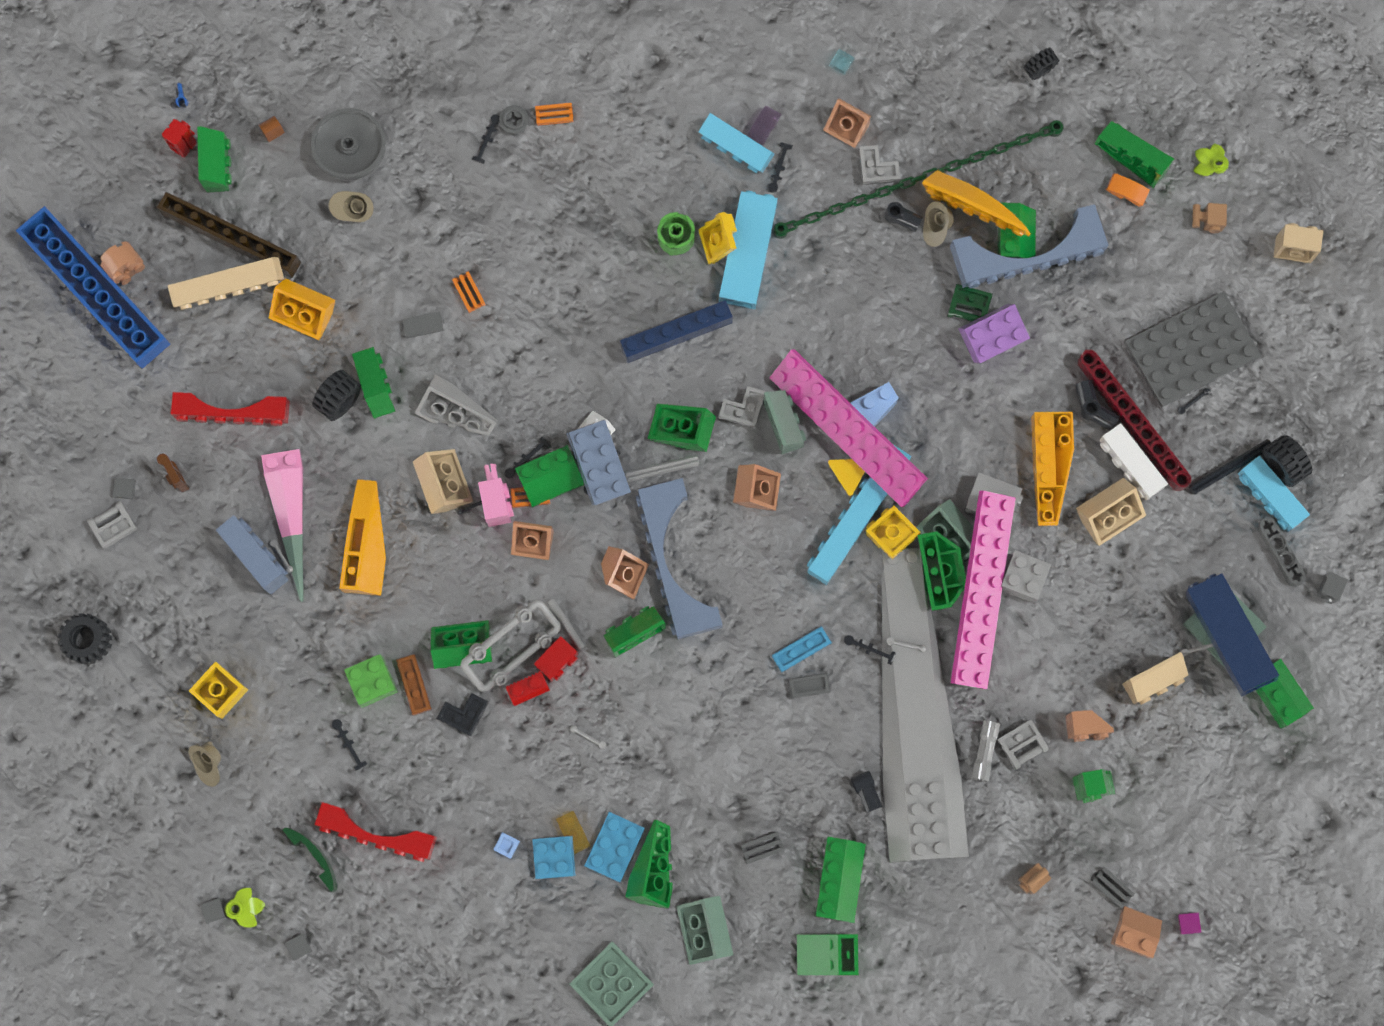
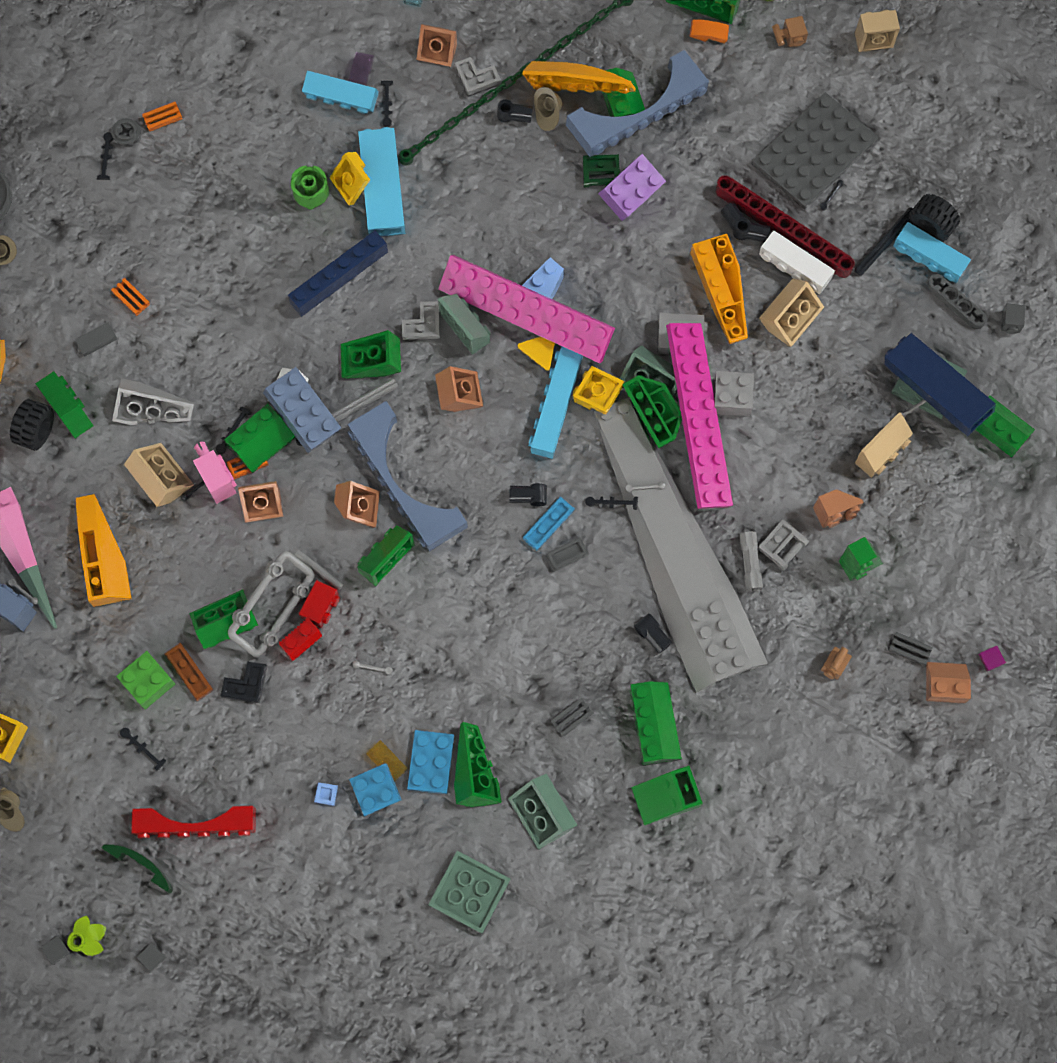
camera: 20 degrees left, 5 degrees down
none -> black piece [509,483,547,507]

